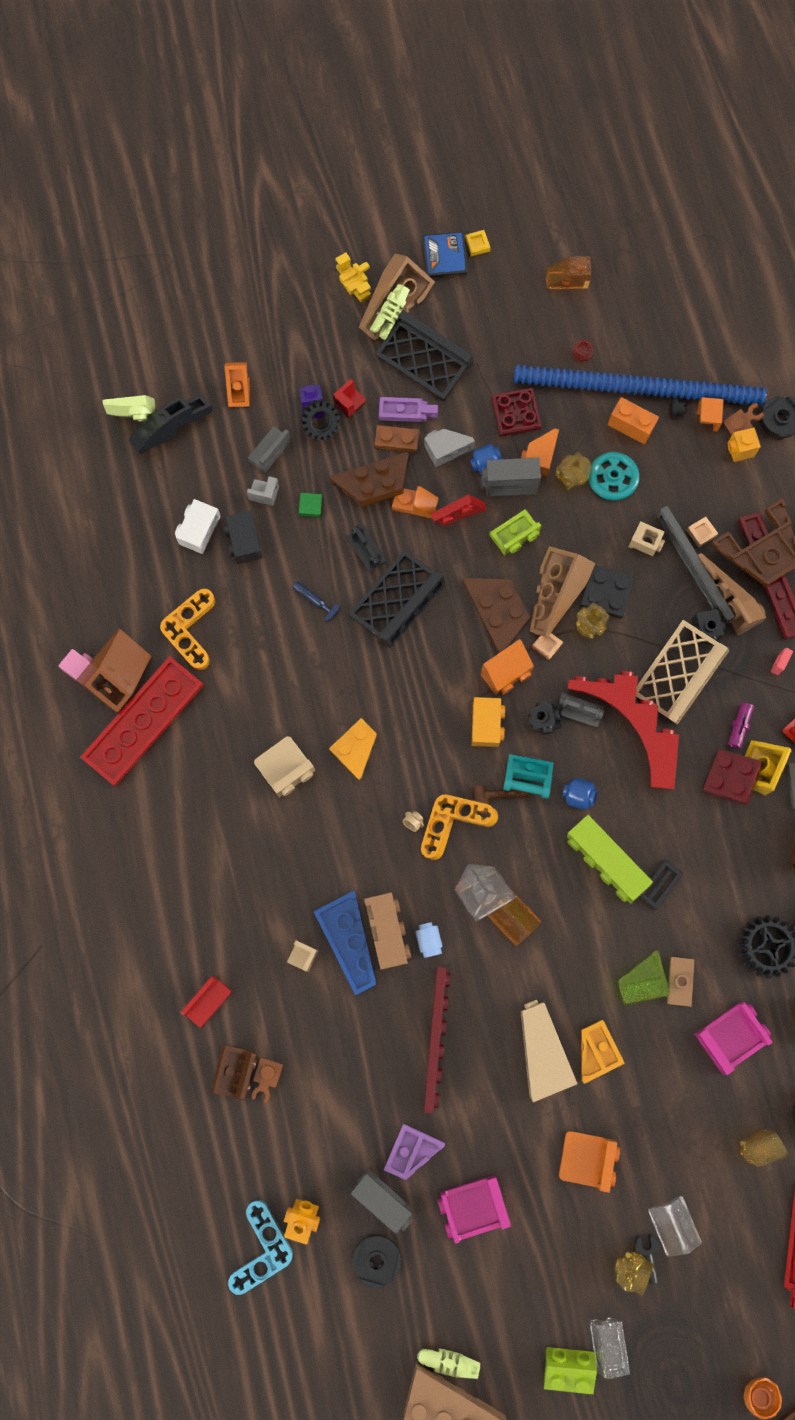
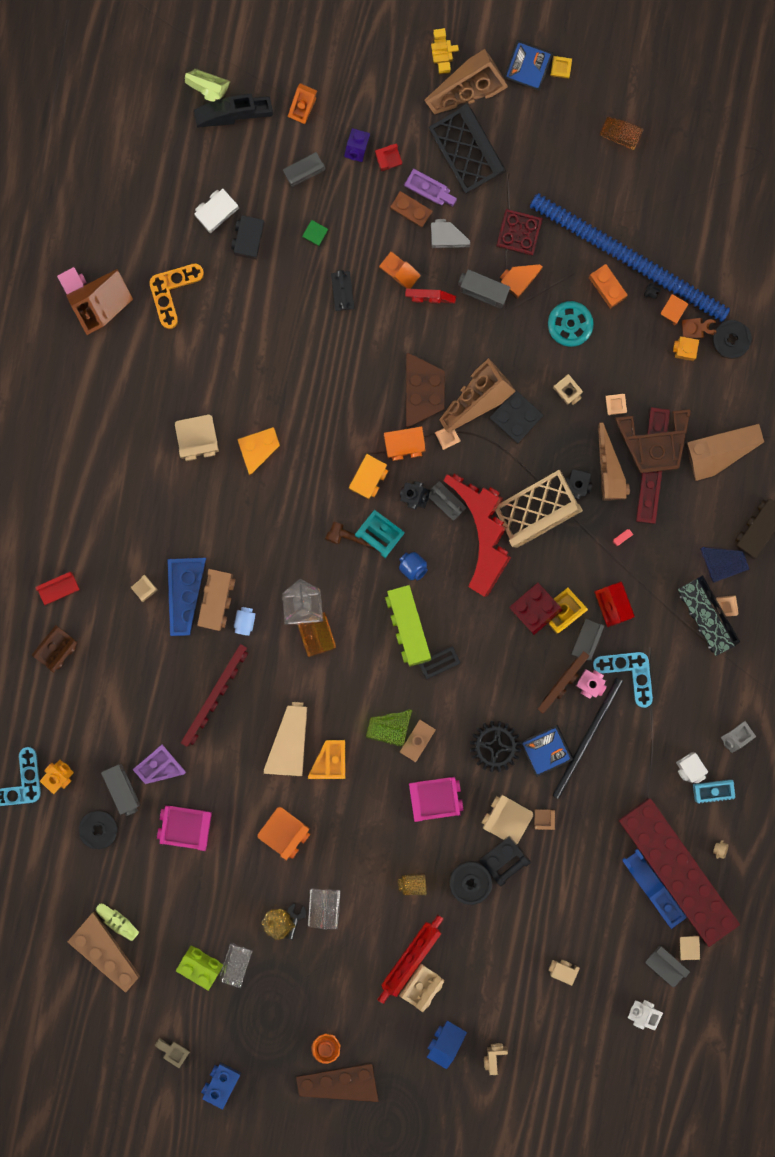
camera: 20 degrees right, 10 degrees up
red plate [80,656,204,787] -> none
light grey panel [247,477,279,506] -> none
dark orange plate [252,1057,284,1103] -> none
dark blue piece [293,582,341,622] -> none
black tyre [300,400,341,441] -> none
reddish brown wing [330,452,410,507] -> none
black fence [348,550,445,649] -> none
yellowish green hinge [370,284,410,340] -> none
tan plate [403,811,424,832] -> none
light orange beam [421,795,498,860] -> none
blue head [470,444,503,475] -> none
lime bracket [490,509,542,556] -> none
clear yellow brick [556,452,591,491] -> none
clear red plate [572,340,594,361] -> none
clear yellow brick [575,602,610,639] -> none
dark grey tile [657,506,735,625] -> none
magenta pin [727,702,755,749] -> none

